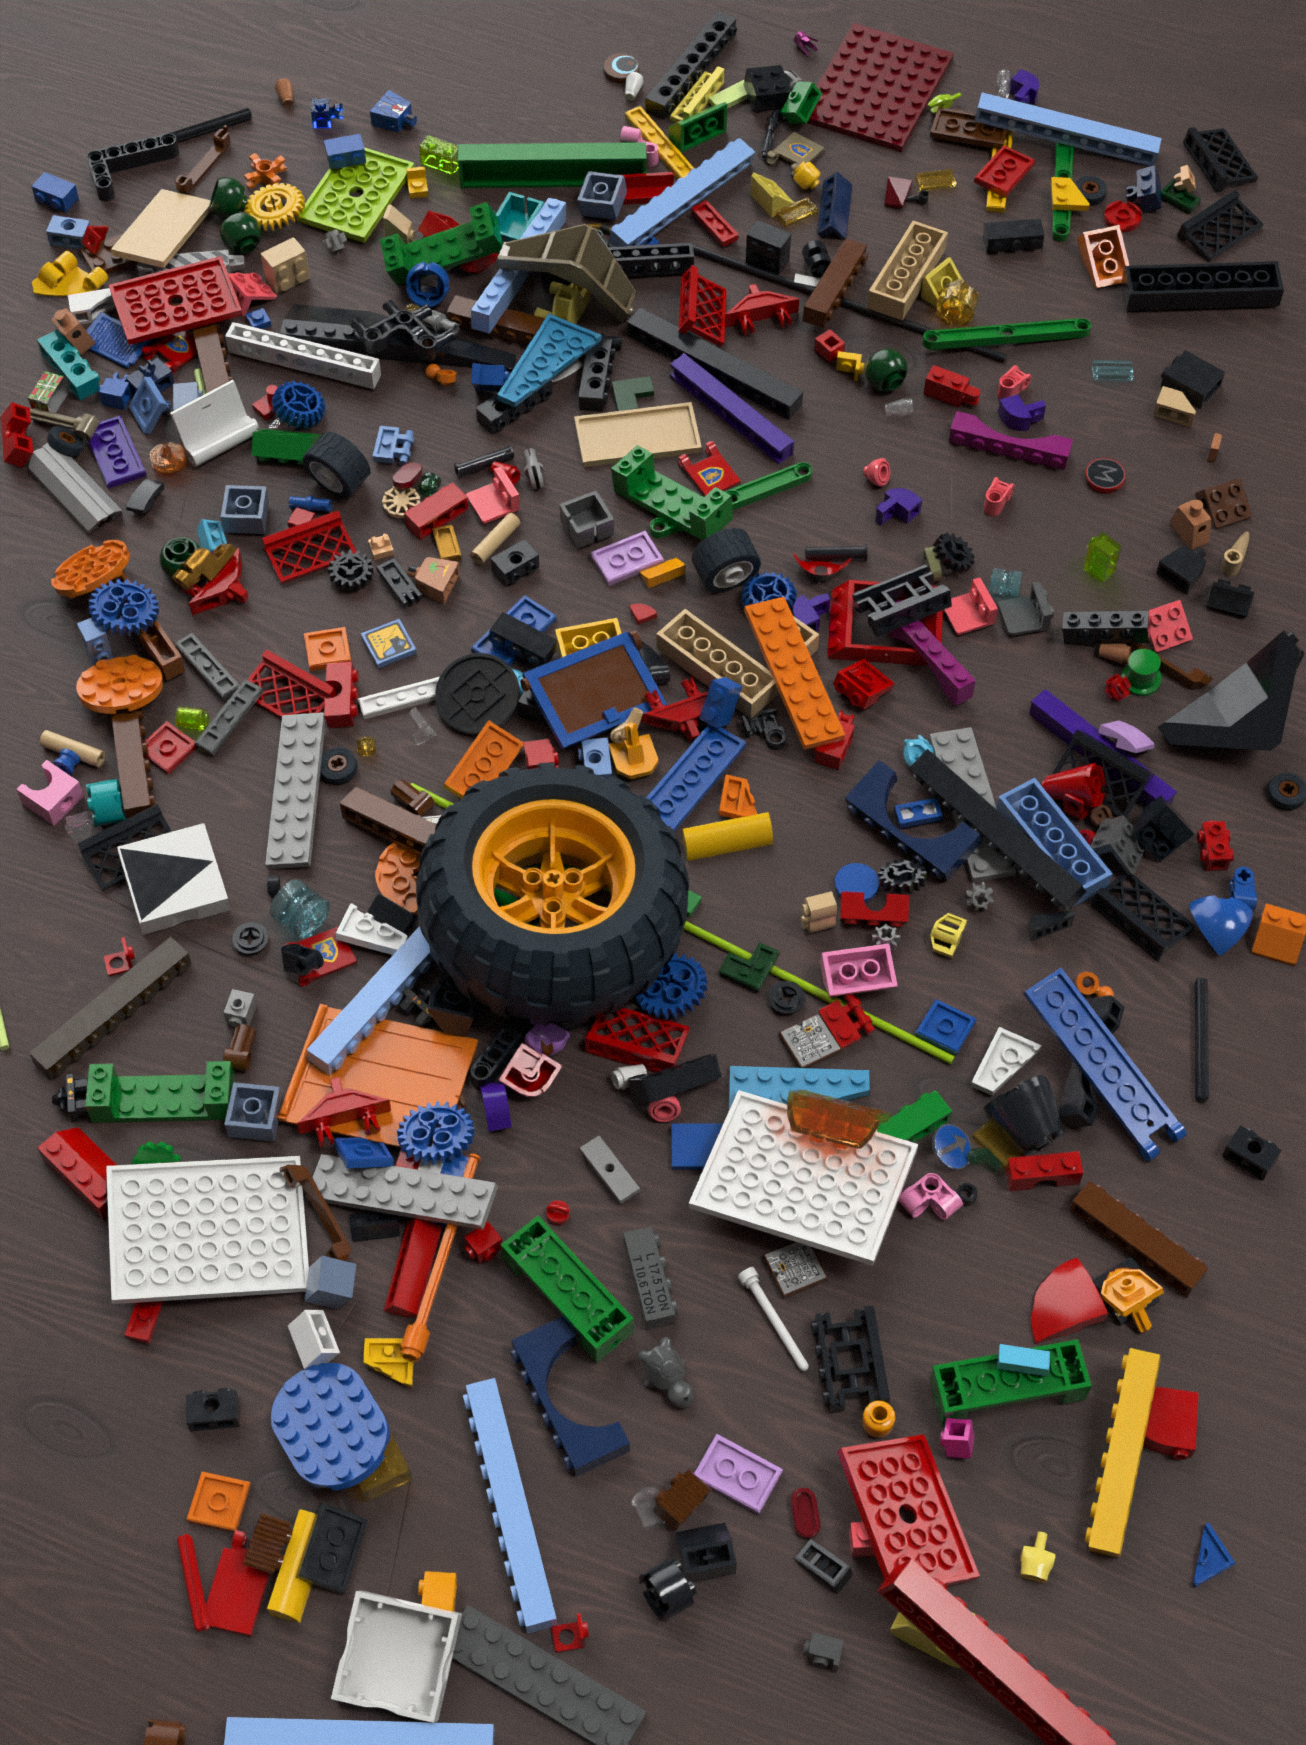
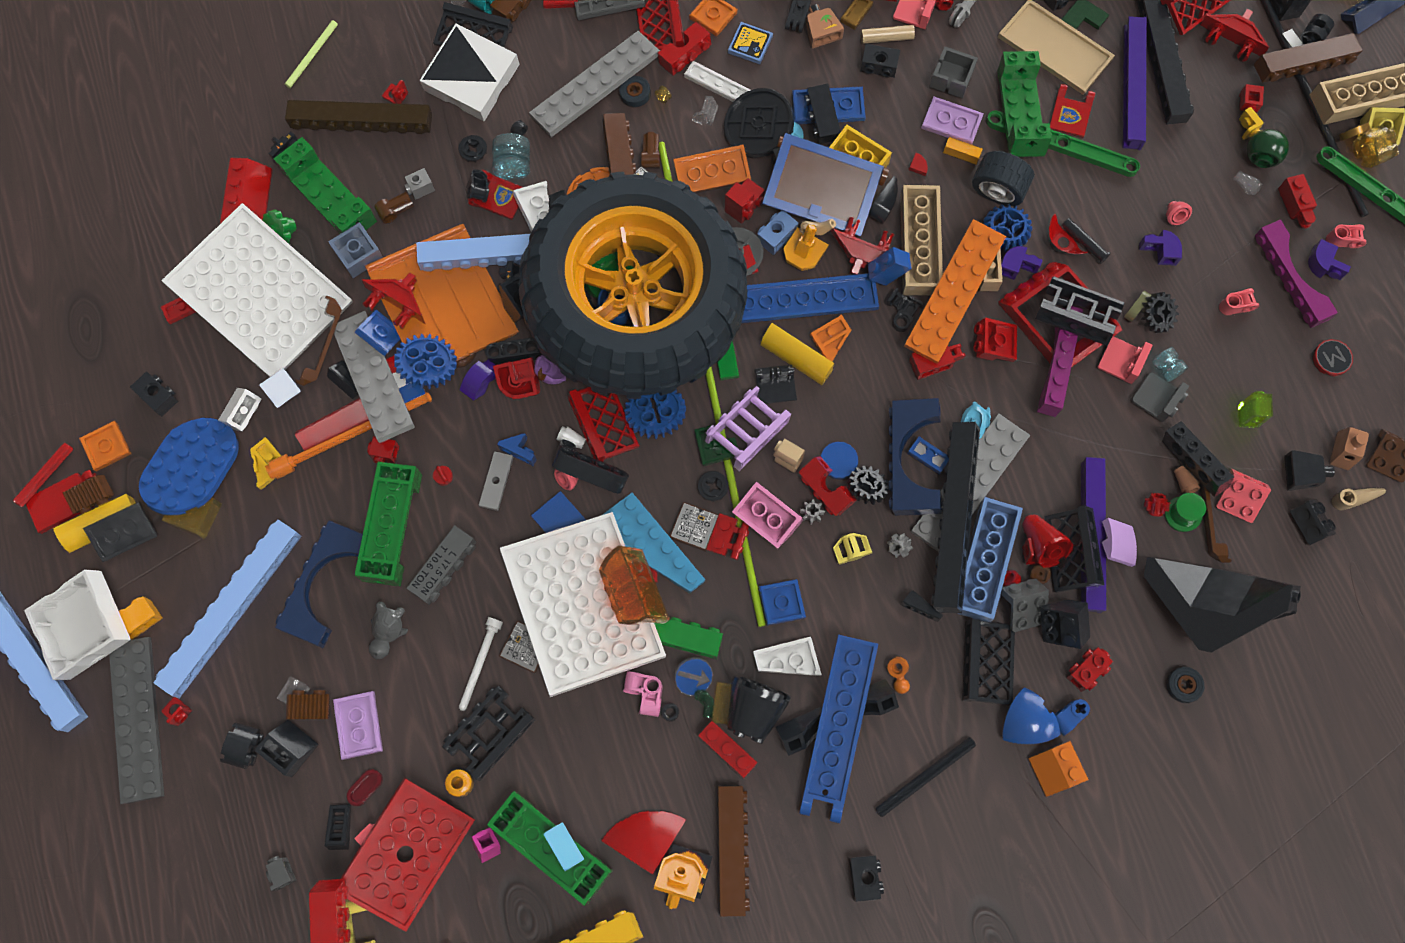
camera: 50 degrees right, 15 degrees up
none -> blue slope [497,433,537,466]
none -> lavender fence [705,386,791,471]
none -> black hinge [755,365,797,404]
none -> pearl gold piece [1339,122,1371,141]

